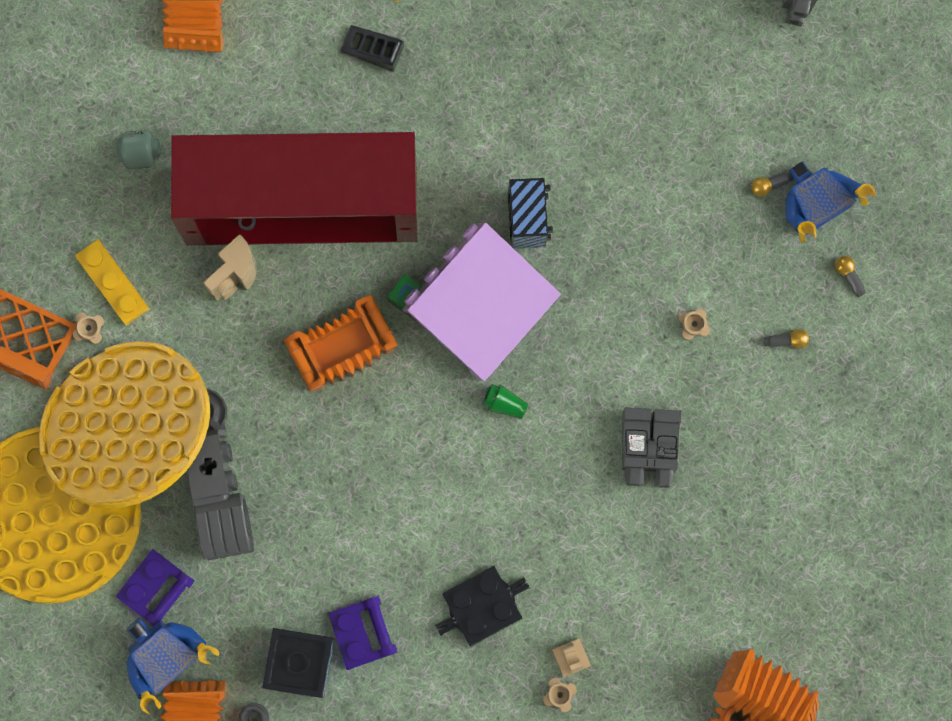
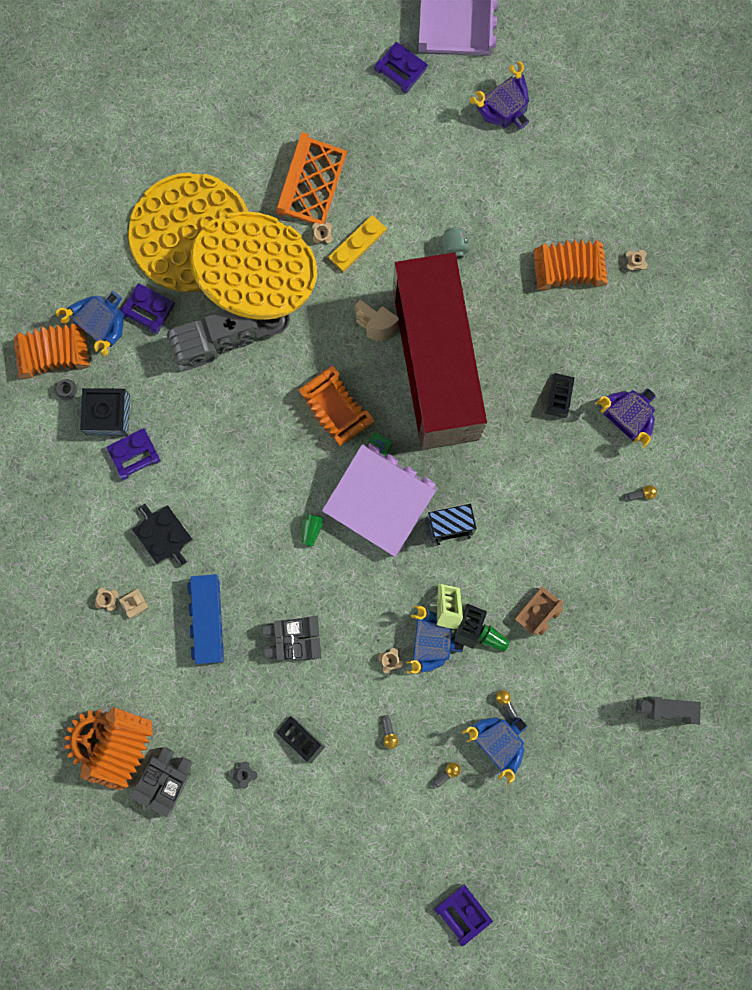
camera: 90 degrees right, 0 degrees up
none -> dark grey hips [129,747,193,817]
none -> blue brick [187,574,224,664]
none -> dark grey plate [231,761,258,789]
none -> black slope [276,716,325,763]
none -> blue torso [406,605,464,674]
none -> yellowish green slope [437,584,463,629]
none -> black slope [453,604,487,649]
none -> green cone [478,624,510,652]
none -> medium nougat bracket [514,586,564,636]

